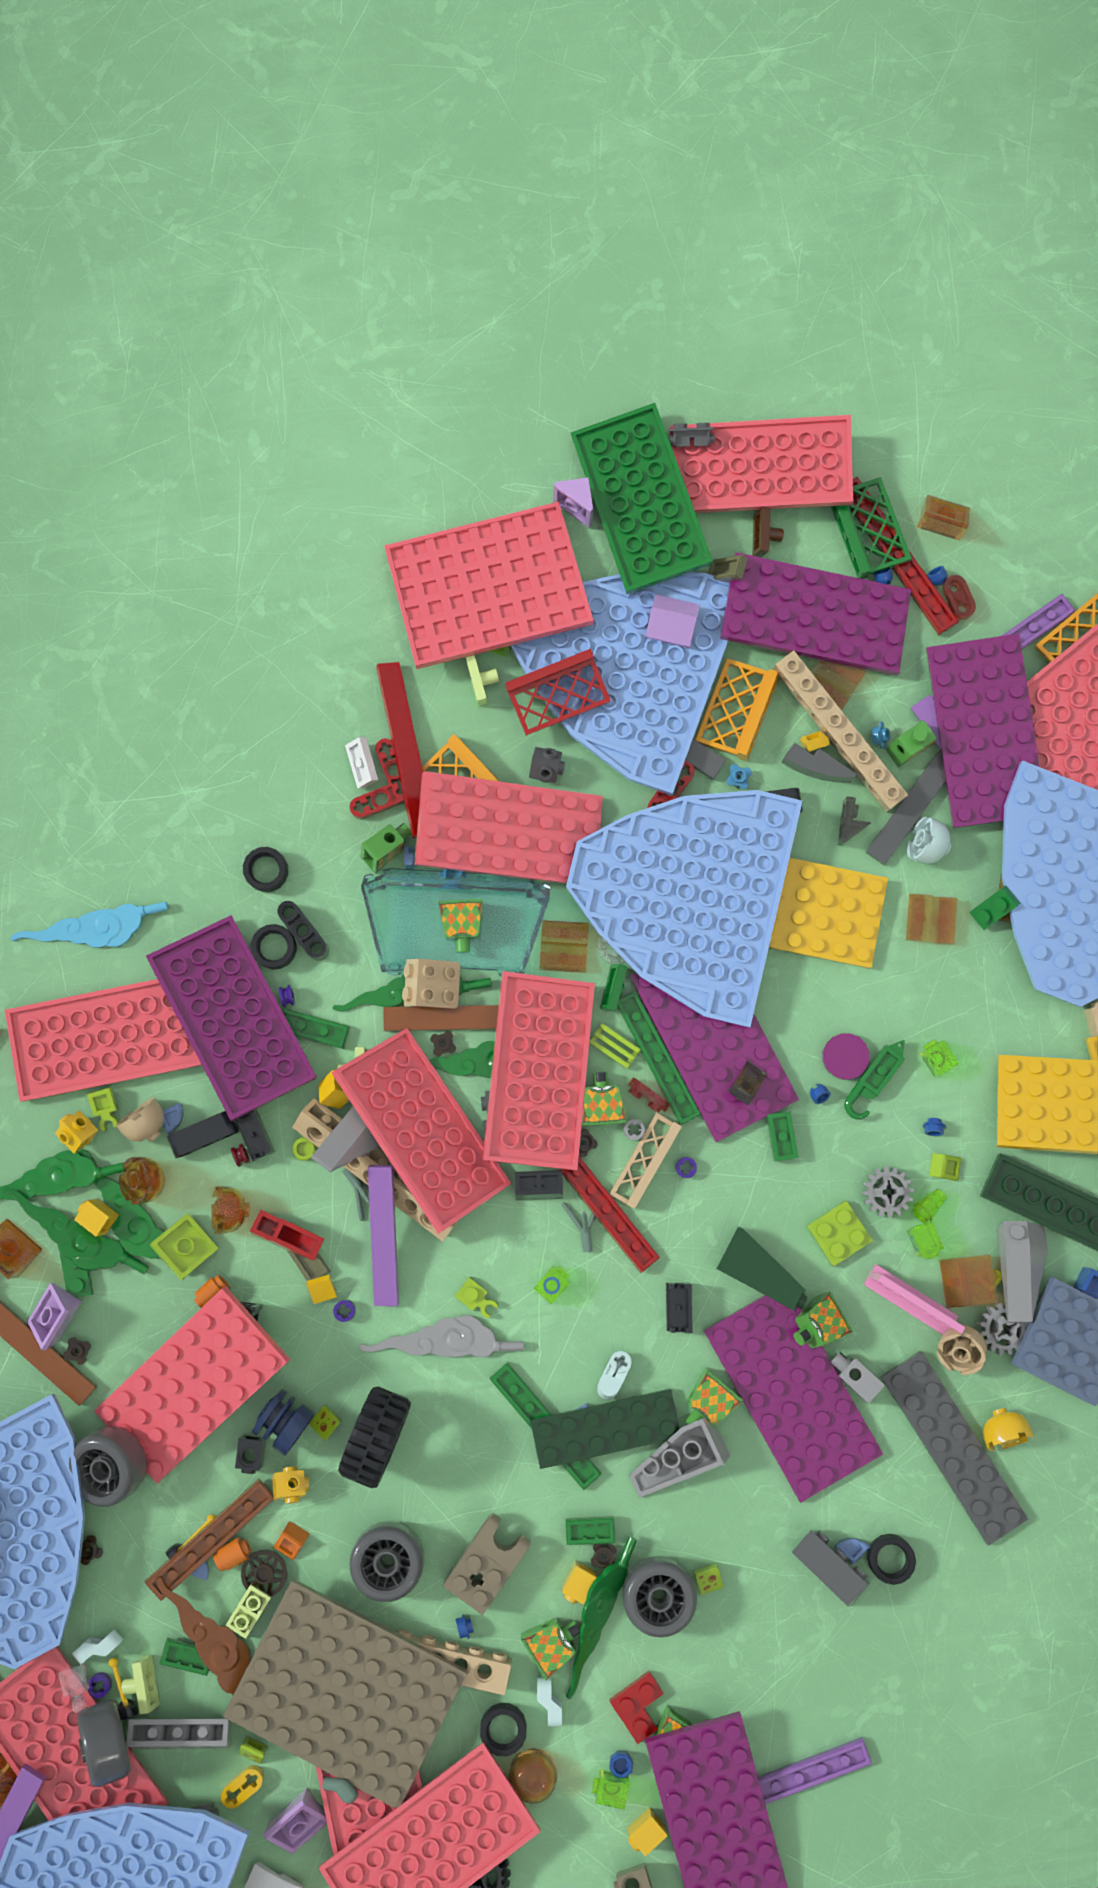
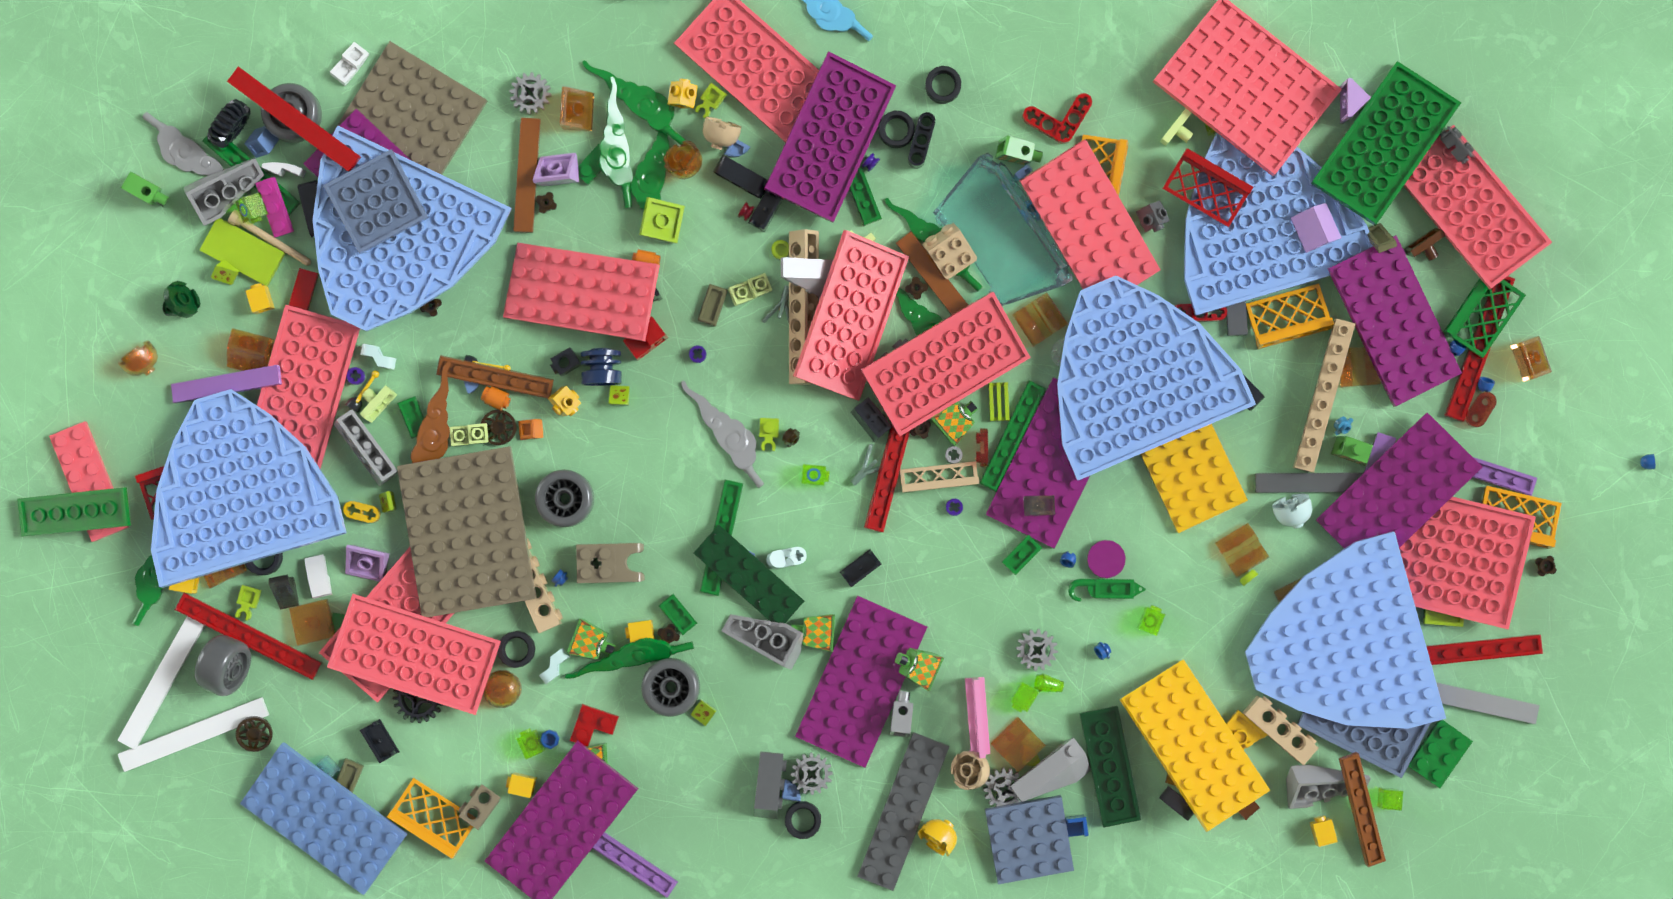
camera: 60 degrees right, 5 degrees up
clear plate [58,1663,90,1713] -> none
dark grey wheel [69,1426,147,1507] -> none
yellow brick [74,1198,119,1237] -> none
dark grey wheel [76,1700,131,1787] -> none
clear orange cylinder [211,1186,250,1234] -> none
red slope [250,1210,325,1261] -> none
yellow tile [306,1274,337,1304] -> none
yellow brick [318,1070,349,1109] -> none
sand green arm [322,1777,358,1804] -> none
black tyre [338,1386,411,1489] -> none
white plate [345,737,378,788] -> none
medium lavender tile [368,1165,399,1306] -> none
red tile [376,662,423,839] -> none
torso [438,899,484,953] -> none
green plate [600,964,627,1011] -> none
dark green slope [717,1226,808,1312] -> none
dark azure plate [726,764,752,789] -> none
dark grey slope [781,742,857,783] -> none
yellow tile [800,731,830,752] -> none
lime plate [806,1200,873,1267] -> none
clear smoke slope [838,796,871,846] -> none
lime slope [929,1153,961,1181] -> none
green plate [969,885,1020,930] -> none
none -> red brick [623,316,668,360]
none -> yellowish green slope [728,273,772,306]
none -> dark brown plate [782,428,800,447]
none -> light grey gear [791,752,833,795]
none -> lime tile [1239,569,1259,586]

